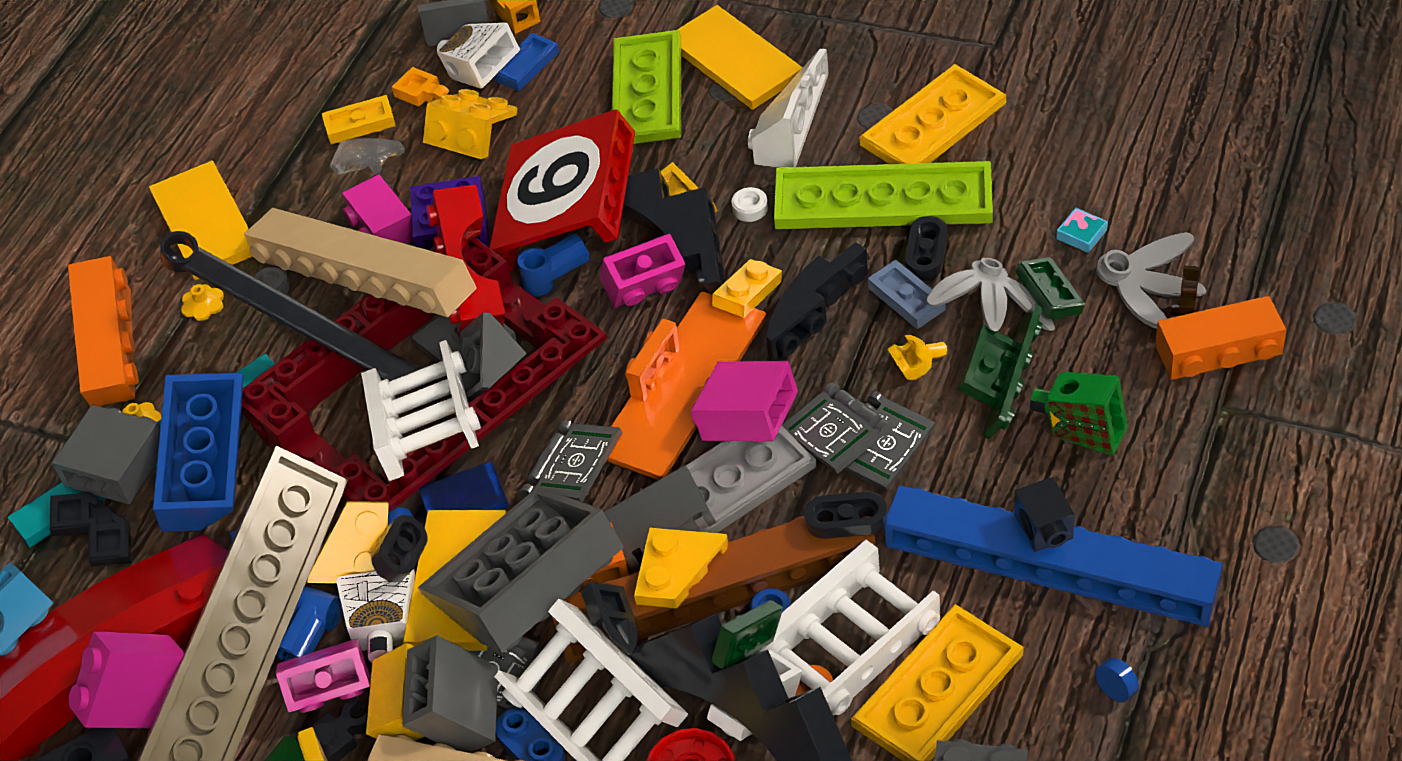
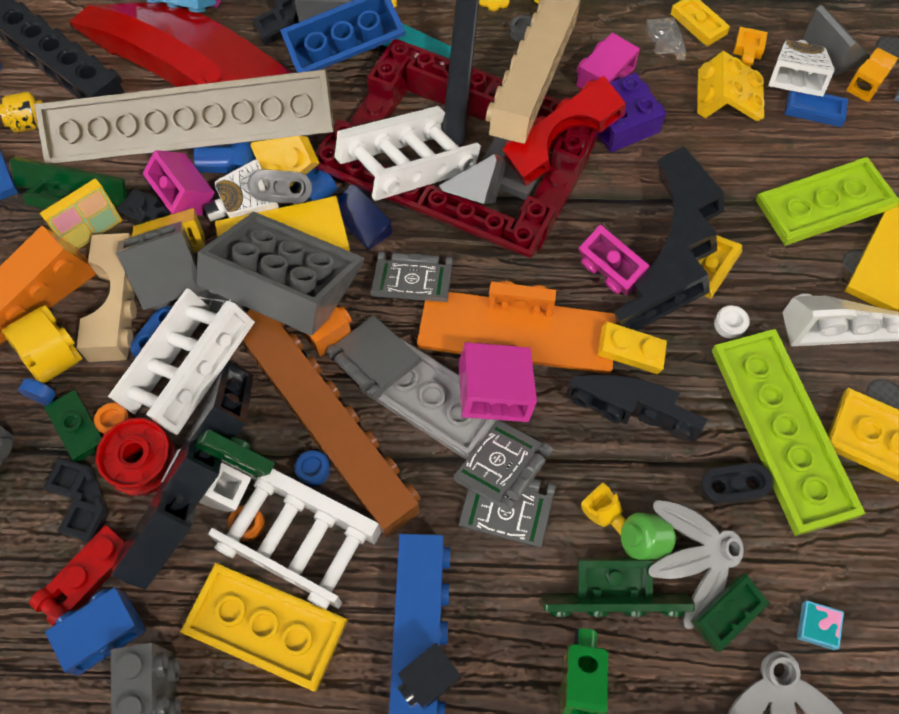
camera: 65 degrees right, 15 degrees up
dark pink brick [69,631,184,729] -> none
red panel [489,109,635,272] -> none
blue piece [518,233,590,296] -> none
black plate [581,582,637,655] -> none
yellow wing [634,528,728,608] -> none
black plate [804,492,887,539] -> none
sand blue plate [868,260,946,329] -> none
none -> bright green head [621,512,676,562]

